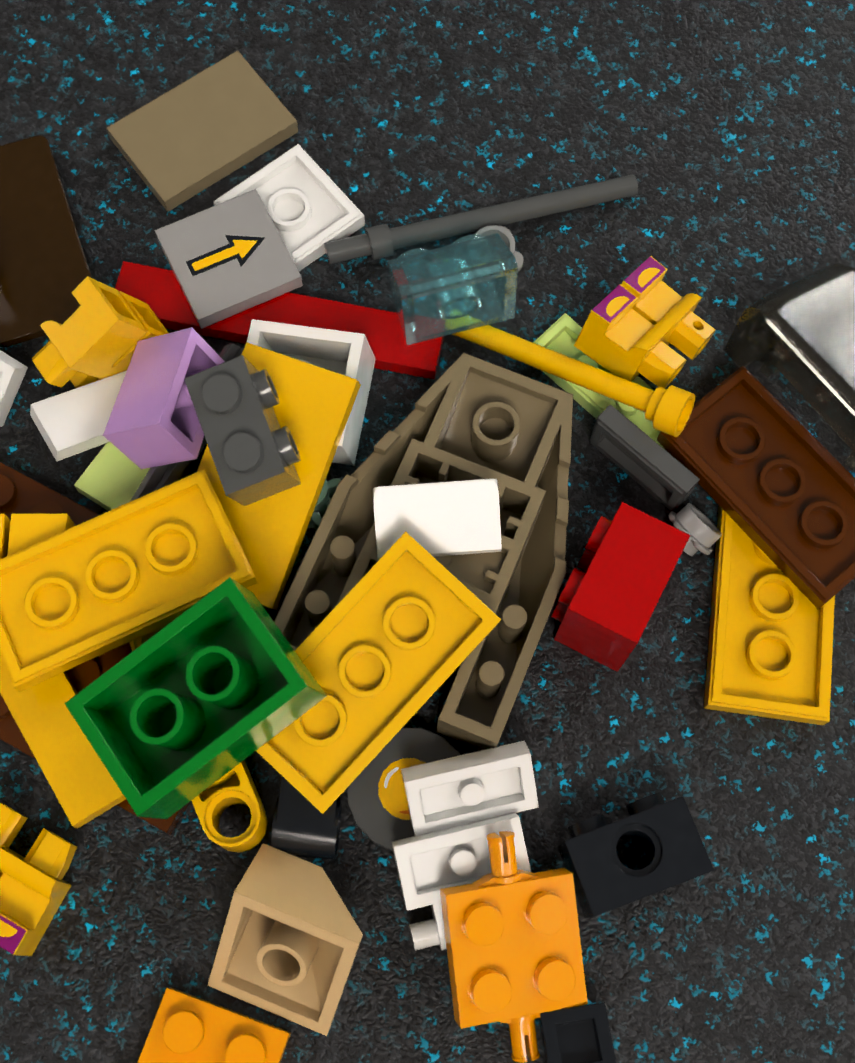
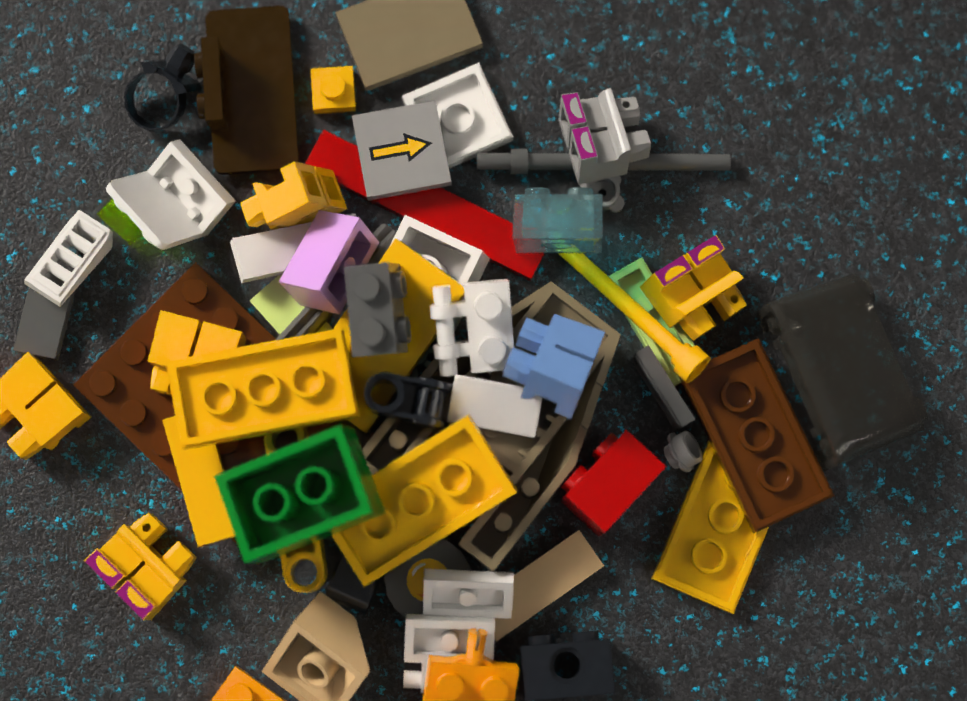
camera: 15 degrees right, 10 degrees up
none -> yellow plate [311,66,356,114]
none -> black piece [364,372,452,430]
none -> white plate [430,279,514,376]
none -> tan tile [494,530,604,641]
none -> medium blue hips [502,314,605,419]
none -> light grey hips [559,88,651,185]

